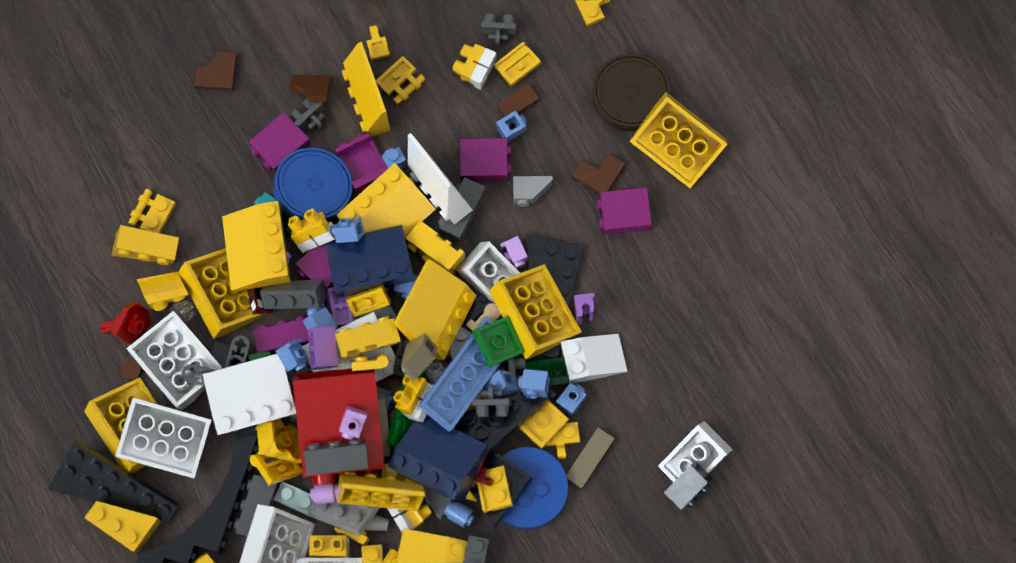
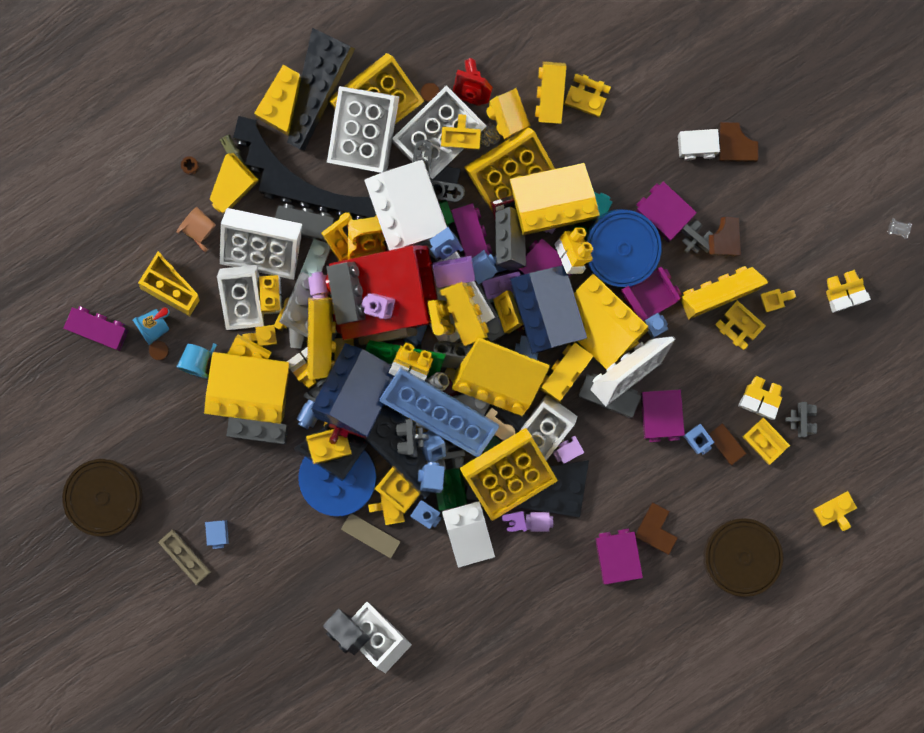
camera: 85 degrees right, 10 degrees up
medium blue brick [332,216,365,243] -> none
dark tan slope [401,333,437,381] -> none
green plate [472,316,525,368] -> none
light grey slope [513,176,552,207] -> none
yellow slope [630,92,727,188] -> none
none -> yellow plate [441,114,481,149]
none -> lavender brick [526,512,553,532]
none -> white brick [678,129,720,160]

